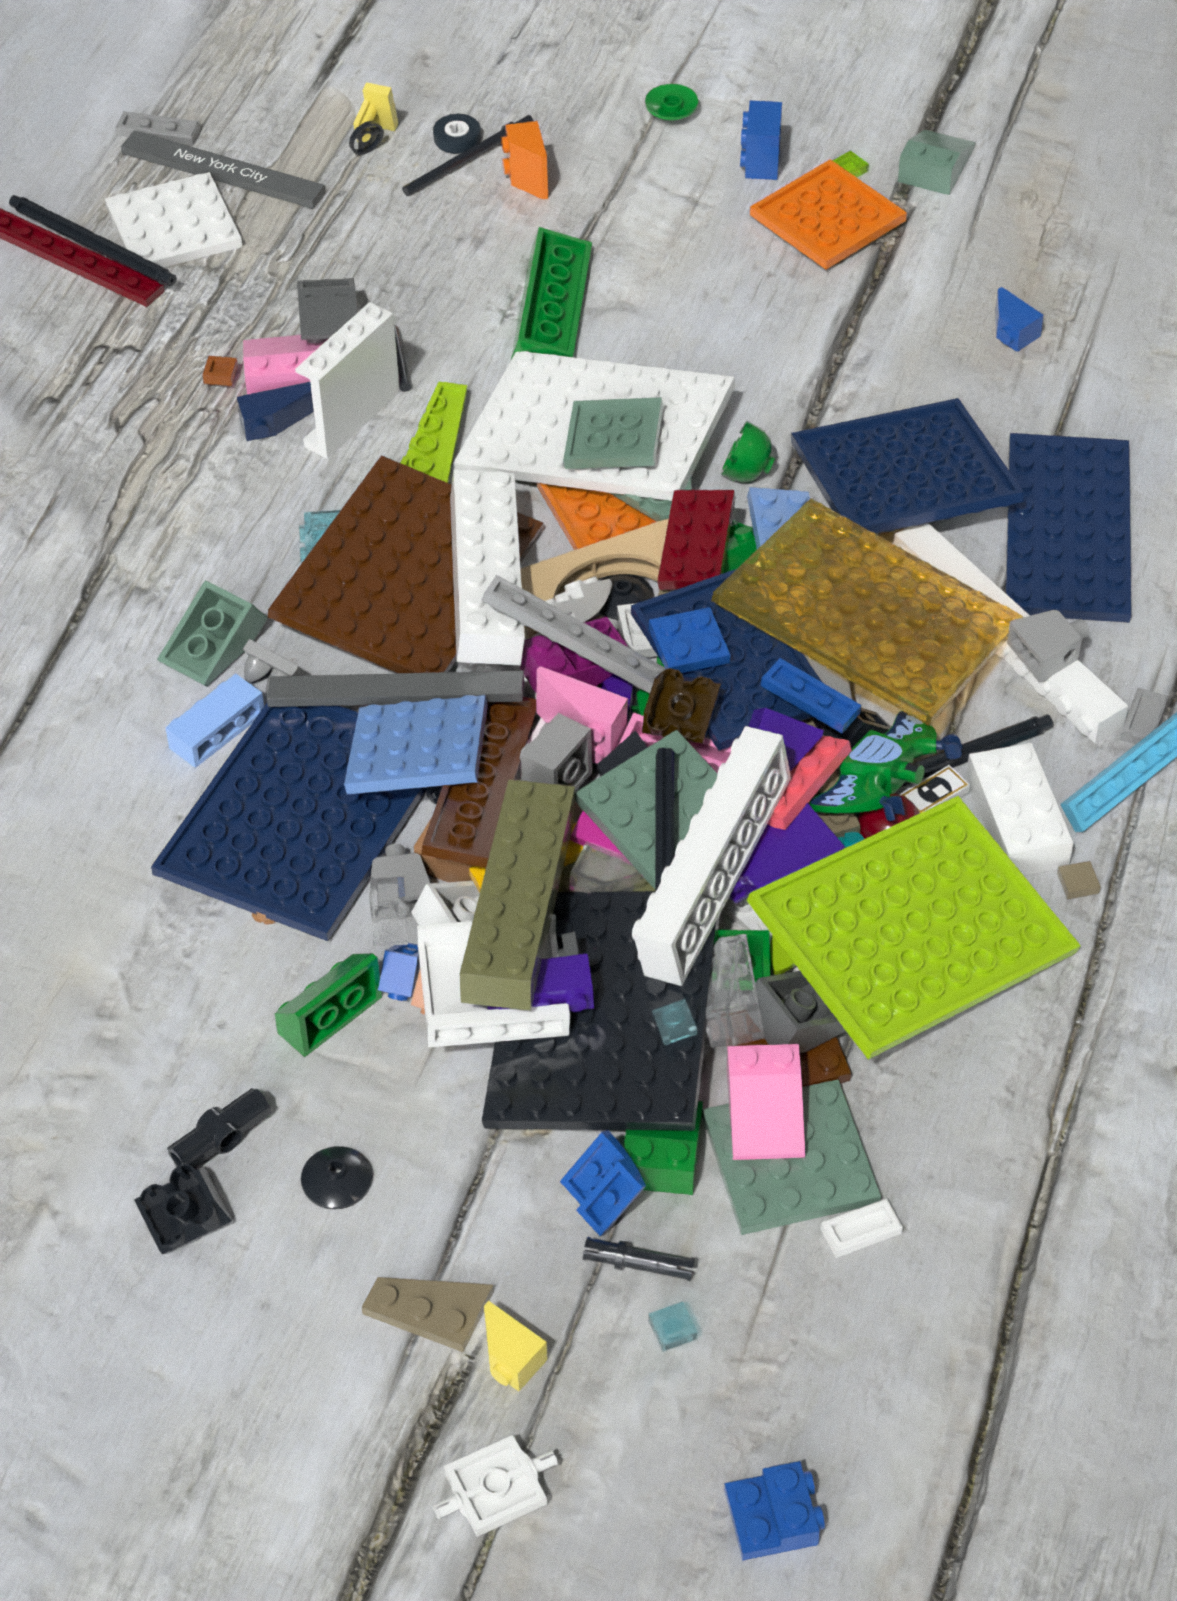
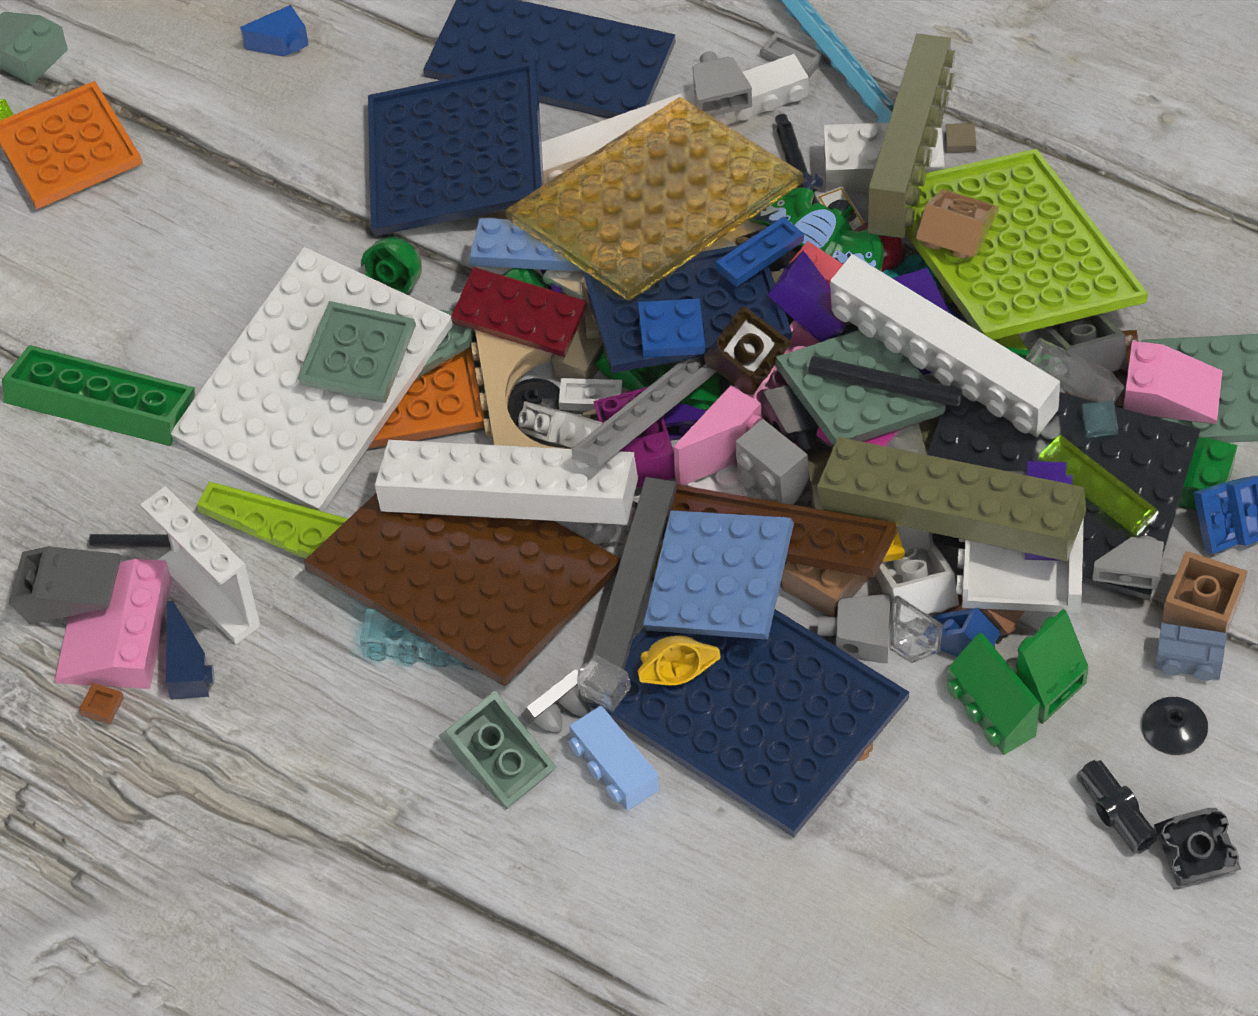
camera: 75 degrees left, 5 degrees up
none -> clear brick [577,654,631,712]
none -> yellow hat [637,636,721,685]
none -> olive brick [868,33,955,238]
none -> medium nougat slope [916,189,999,259]
none -> green slope [1016,609,1089,724]
none -> clear neon green tile [1039,435,1158,537]
none -> light grey slope [1093,536,1164,590]
none -> sand blue brick [1155,623,1227,681]
none -> medium nougat brick [1162,551,1248,633]

